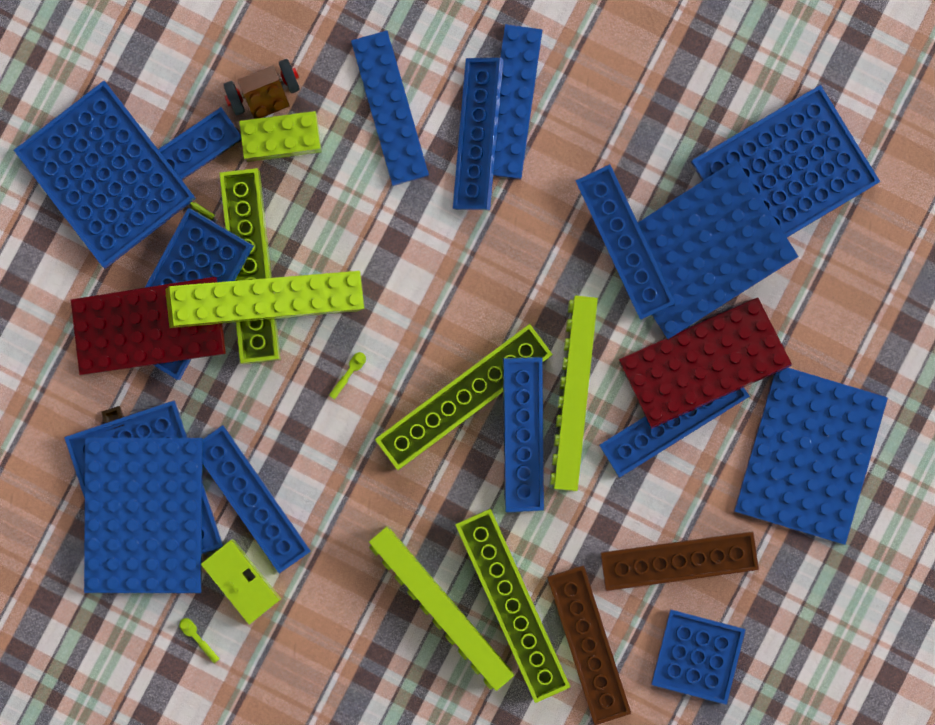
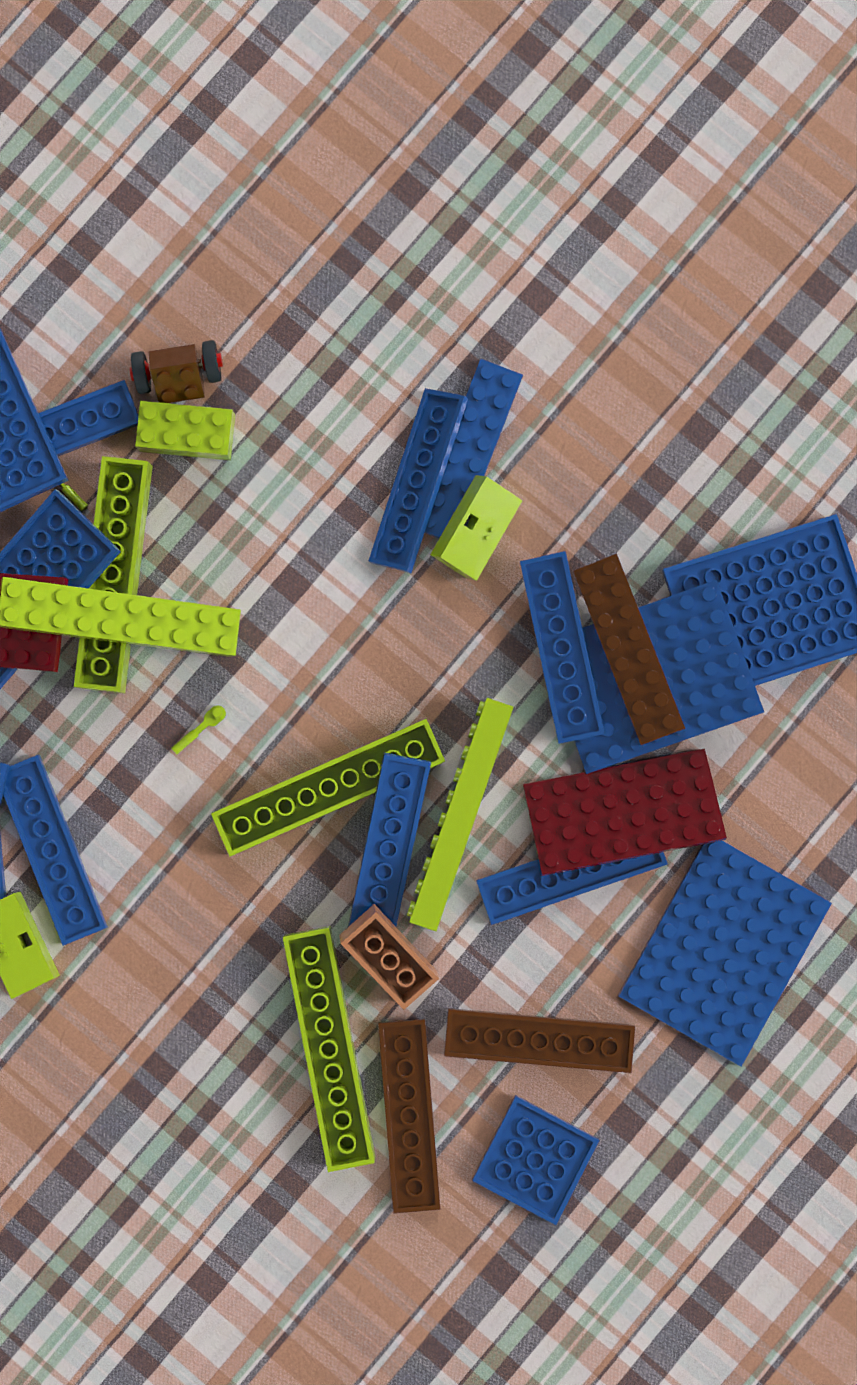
camera: 15 degrees right, 0 degrees up
blue plate [351,30,429,186] -> none
lime brick [369,526,514,691] -> none
none -> nougat brick [339,904,439,1010]
none -> lime brick [430,475,522,581]
none -> reddish brown plate [573,553,685,745]

